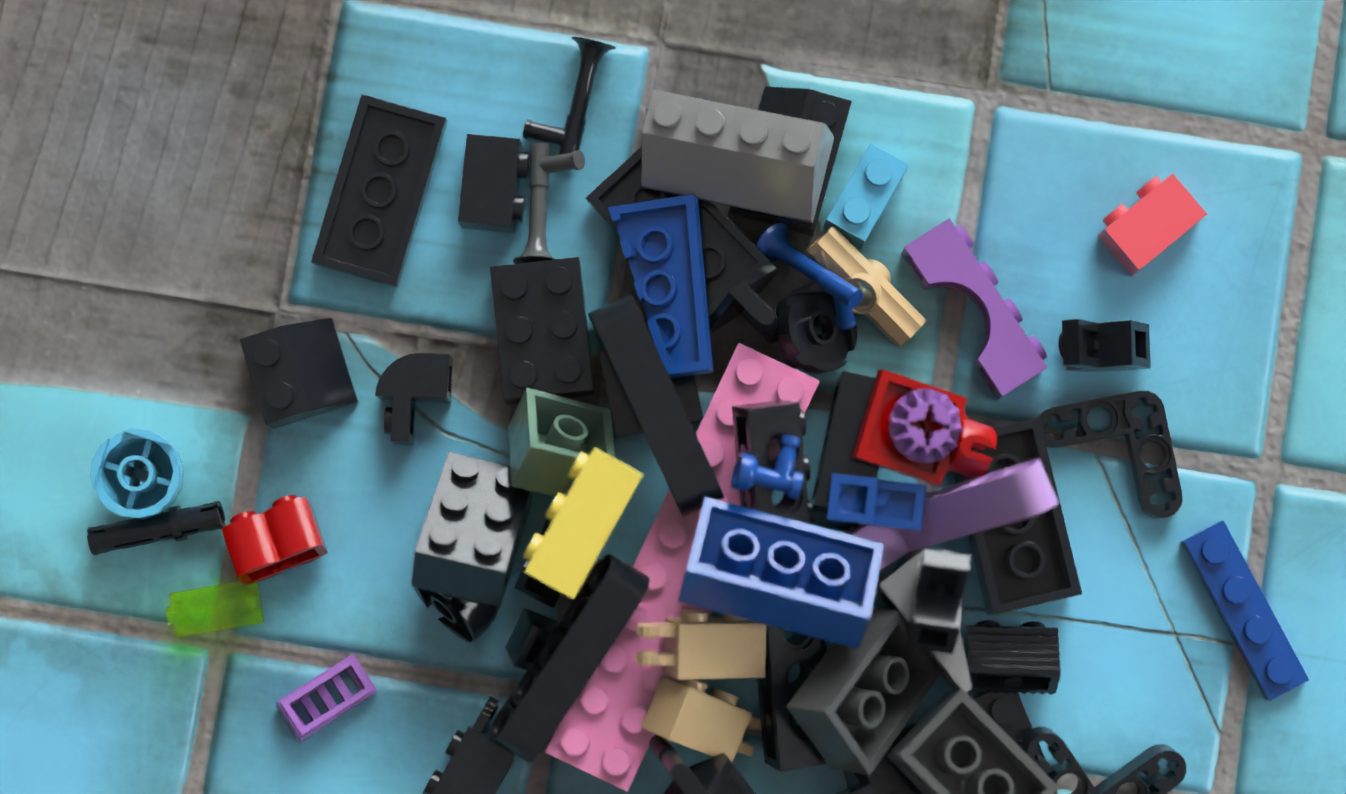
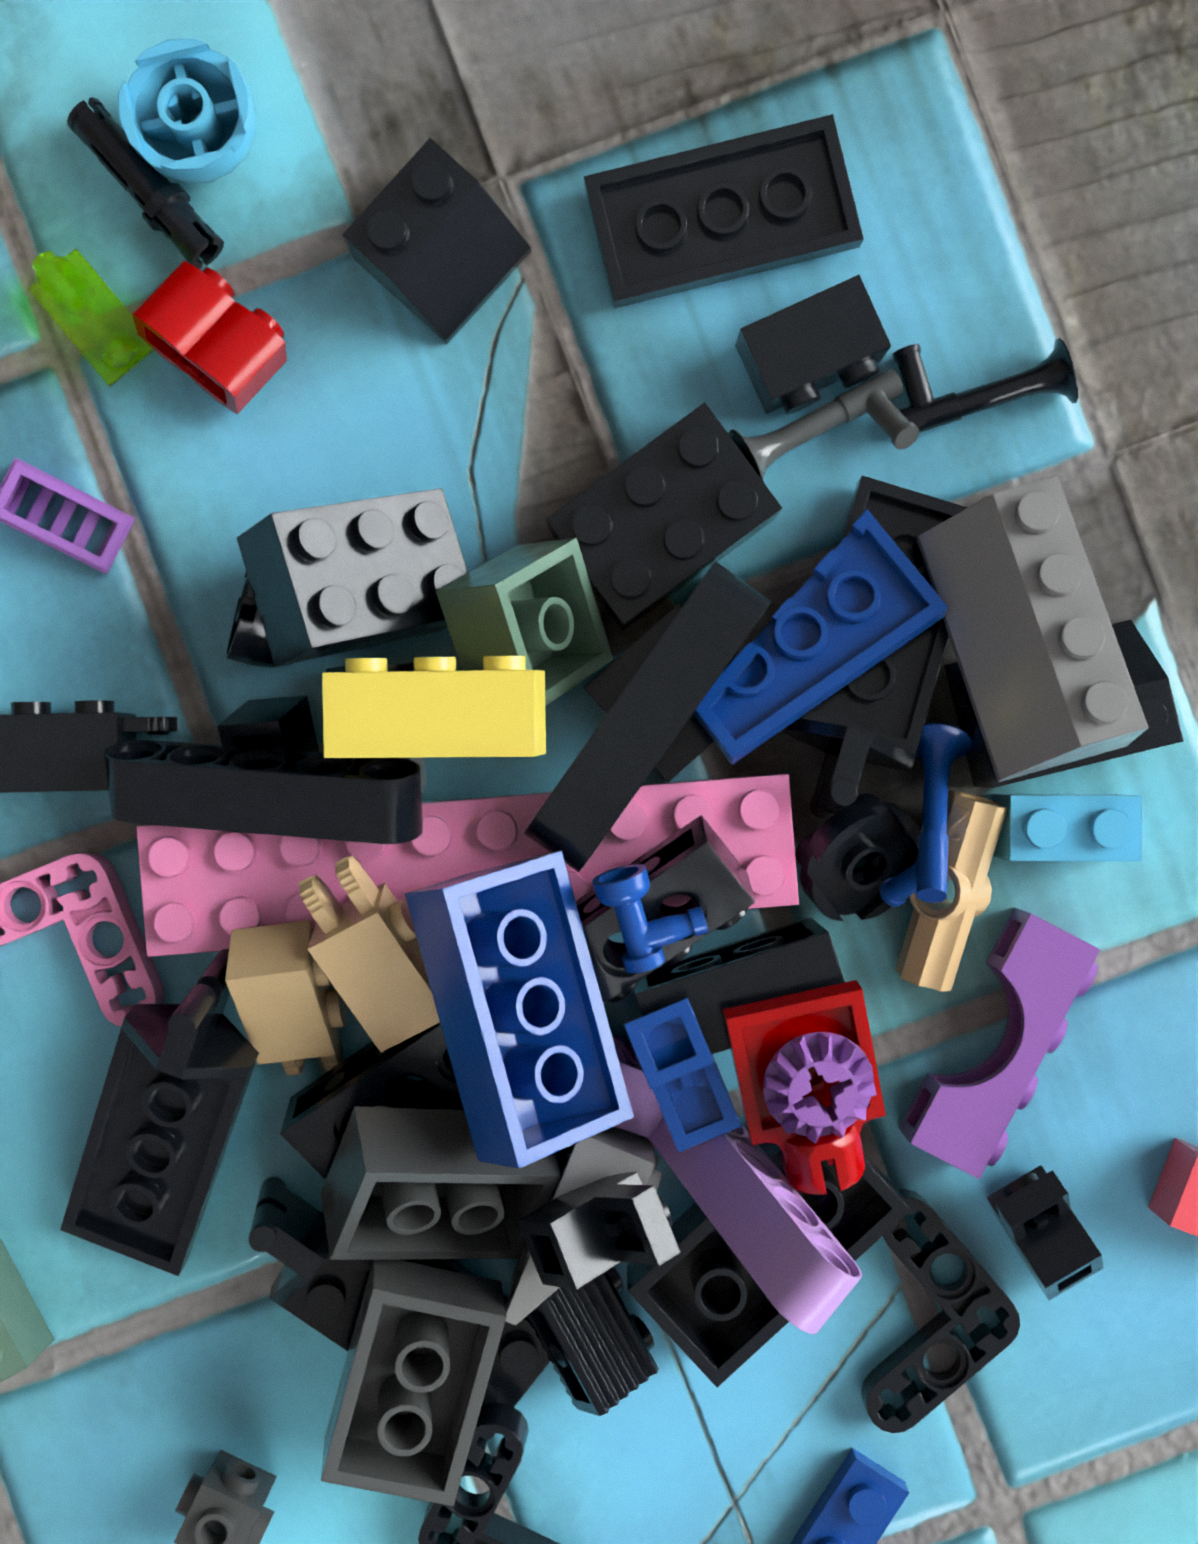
camera: 60 degrees right, 5 degrees up
black brick [375,353,453,445] -> none

